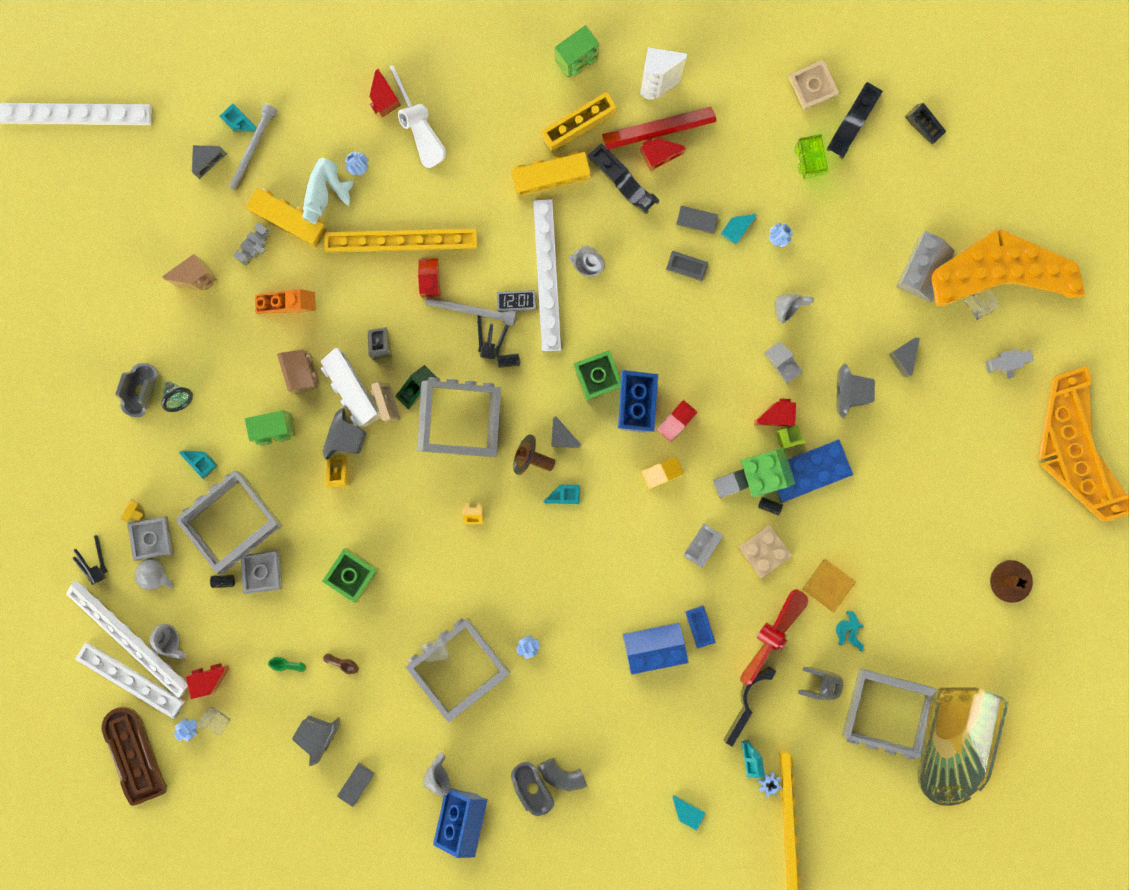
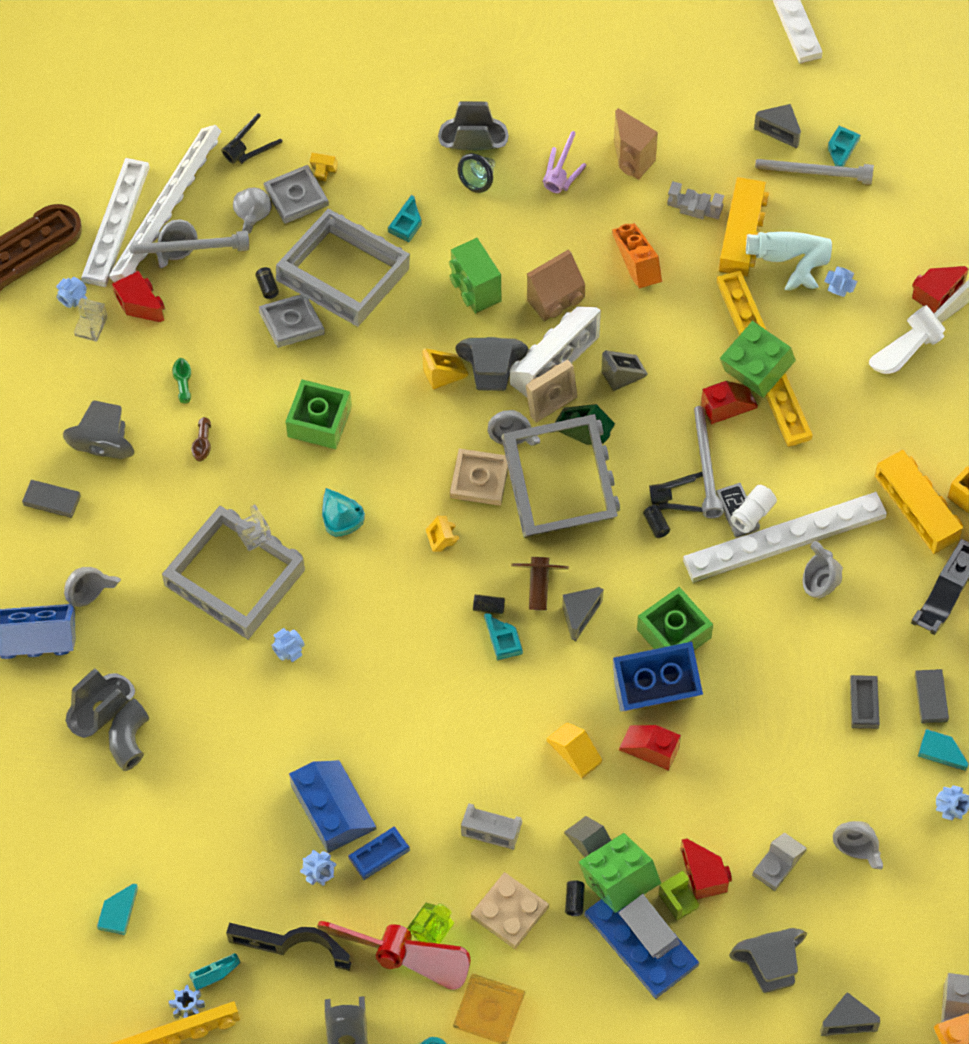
camera: 75 degrees right, 25 degrees down
none -> light grey piece [129,231,249,254]
none -> light blue gear [300,850,336,886]
none -> teal piece [322,488,365,537]
none -> clear neon green brick [407,902,454,944]
none -> tan plate [450,449,508,506]
none -> black piece [473,594,505,614]
none -> light grey hat [487,410,540,446]
none -> lavender plant [543,131,586,193]
none -> light grey hinge [619,894,680,959]
none -> bright green brick [720,321,796,398]
none -> white piece [731,485,777,533]

